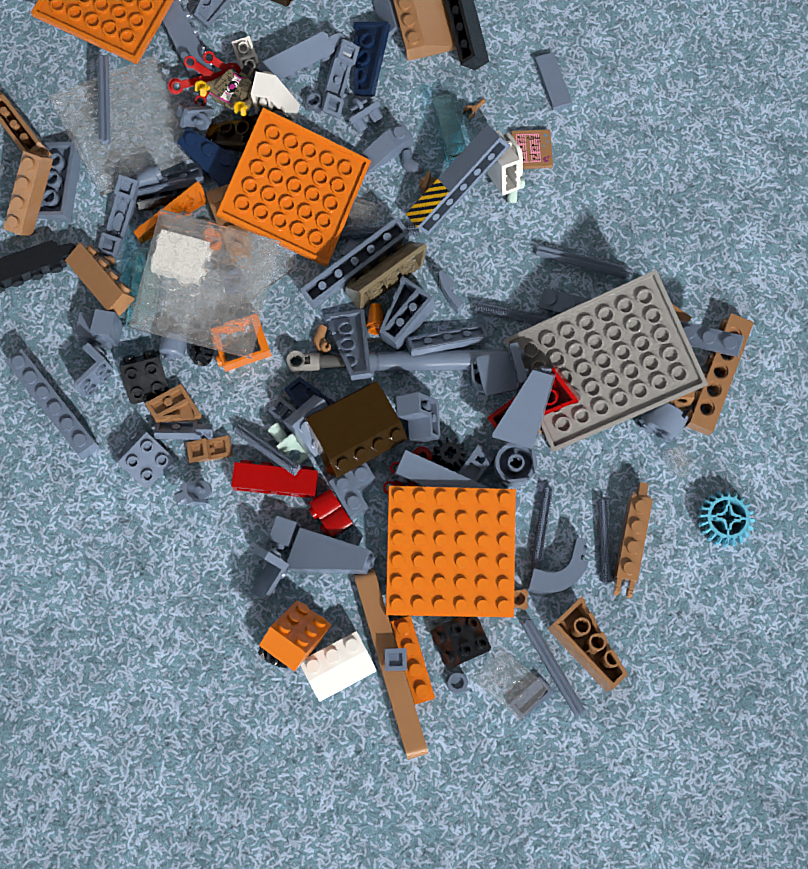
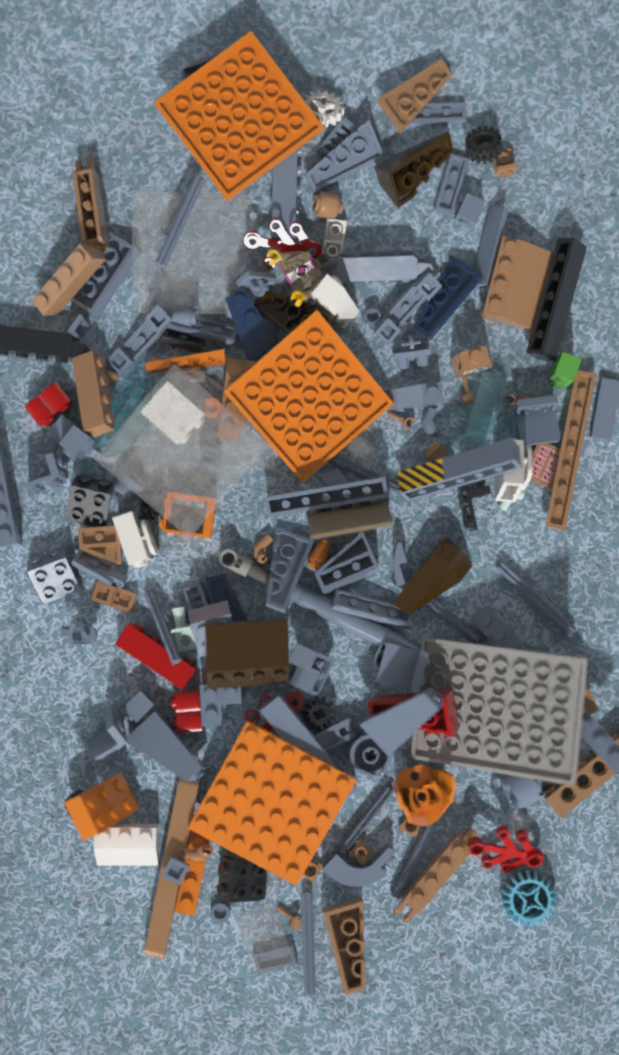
camera: 35 degrees right, 10 degrees up
none -> red brick [25,382,74,427]
none -> sand blue slope [67,314,90,341]
none -> white brick [112,511,159,568]
none -> medium nougat arm [181,844,213,861]
none -> medium nougat hand [276,905,302,930]
none -> medium nougat head [312,191,343,219]
none -> medium nougat plate [349,840,373,865]
none -> medium nougat hand [388,411,416,430]
none -> dark brown wedge [393,536,473,616]
none -> orange piece [393,764,456,826]
none -> medium nougat plate [399,814,419,837]
none -> medium nougat torso [450,345,493,379]
none -> black bracket [458,483,491,532]
none -> medium nougat hand [460,376,474,406]
none -> red plant [468,825,544,873]
none -> sand blue bracket [514,394,561,446]
none -> medium nougat plate [545,370,597,531]
none -> bright green brick [547,352,582,389]

